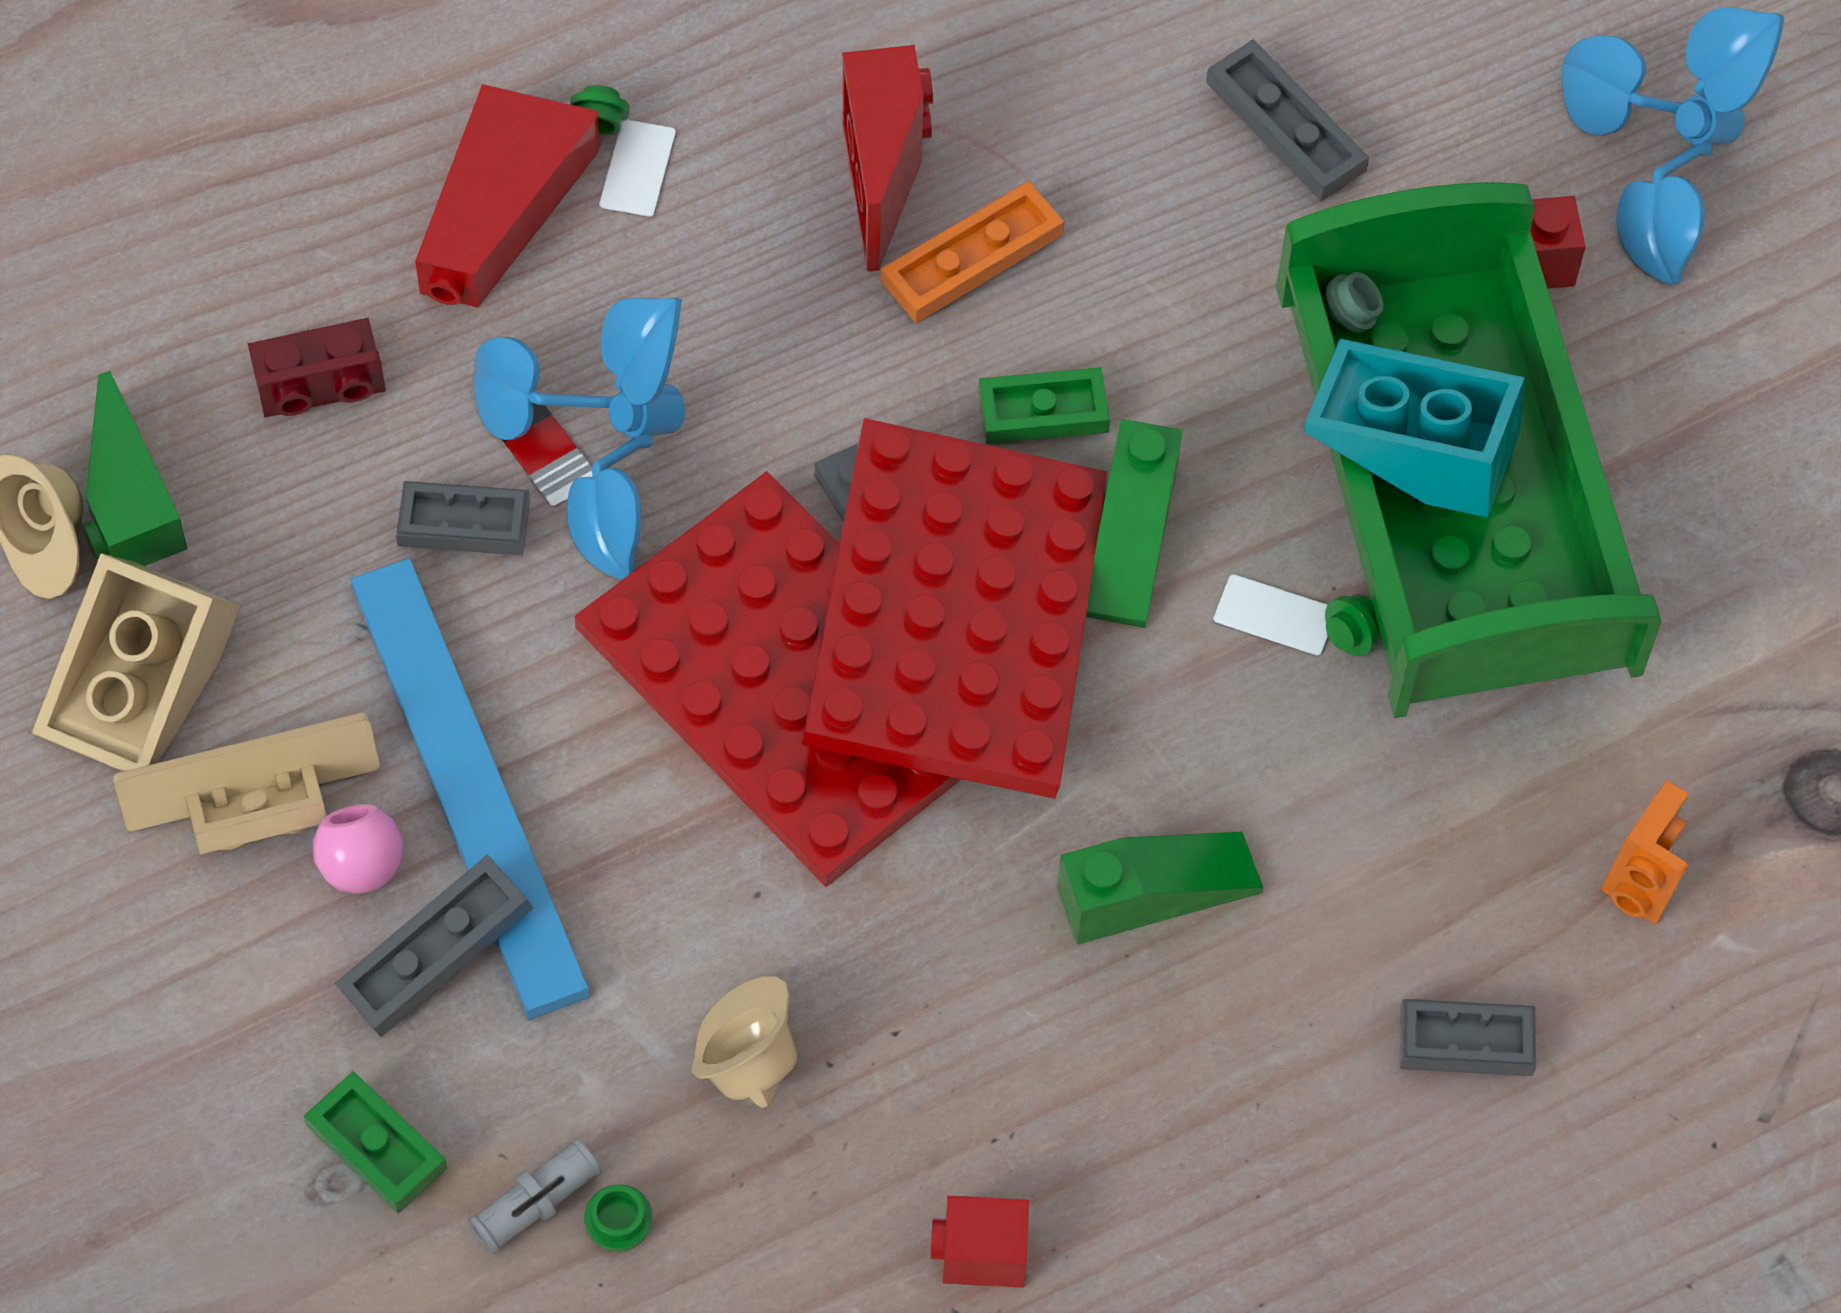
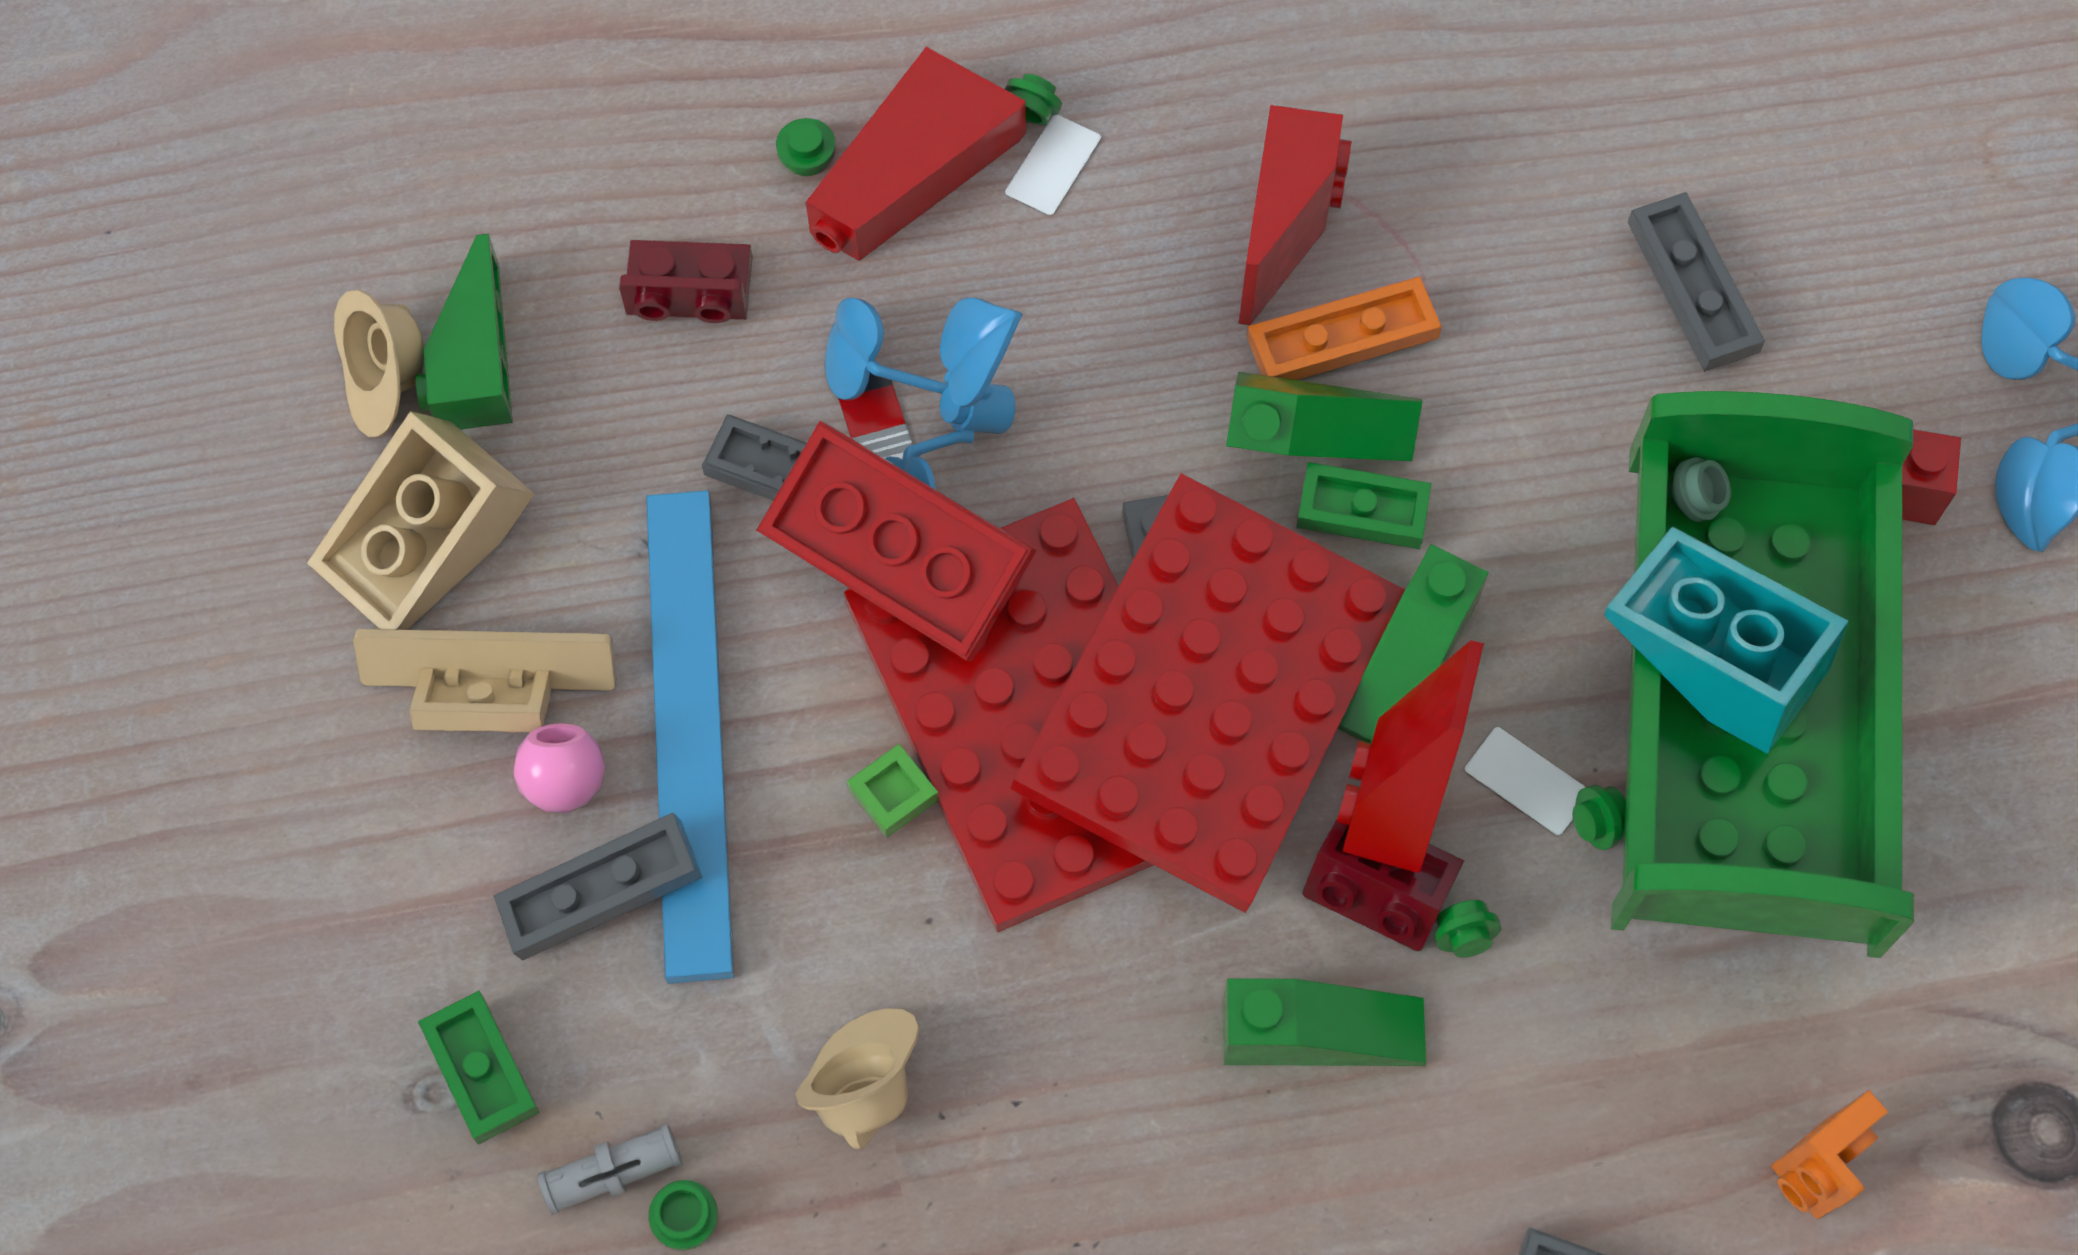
camera: 20 degrees right, 5 degrees up
none -> red tile [756,421,1037,661]
none -> green plate [776,118,836,176]
none -> bright green plate [847,744,938,838]
none -> green slope [1226,371,1423,461]
none -> dark red bracket [1302,817,1465,951]
none -> red slope [1337,640,1484,873]
none -> green plate [1434,900,1501,958]

